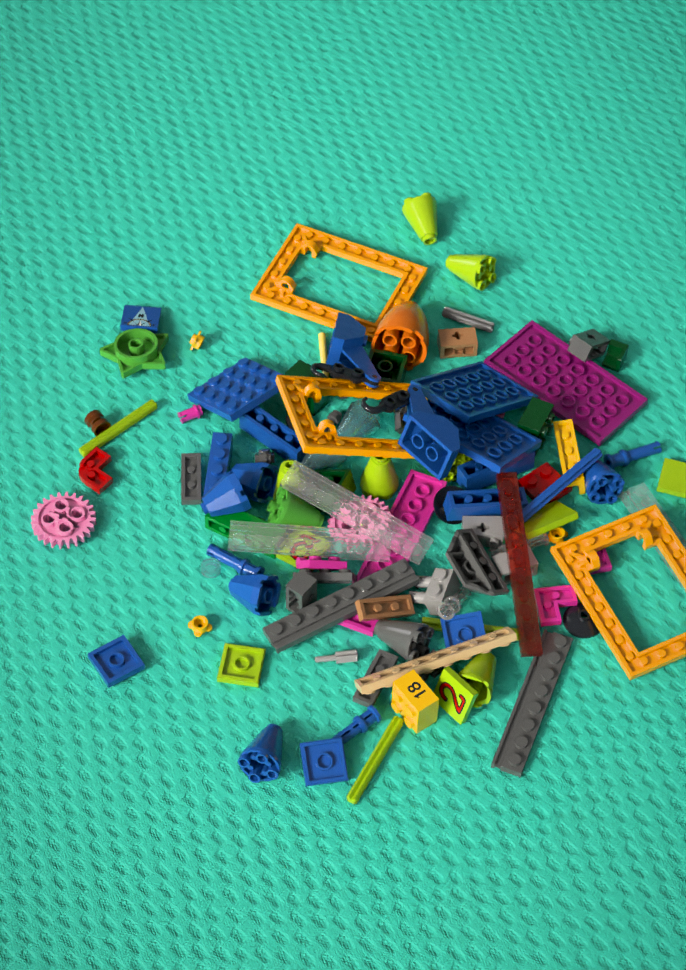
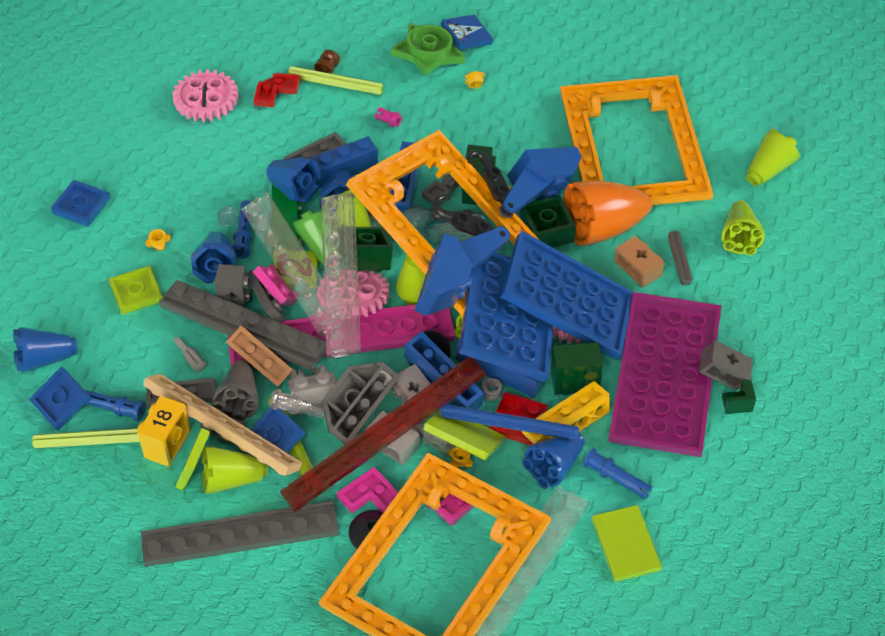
camera: 60 degrees right, 0 degrees up
blue plate [187,358,283,422] -> none

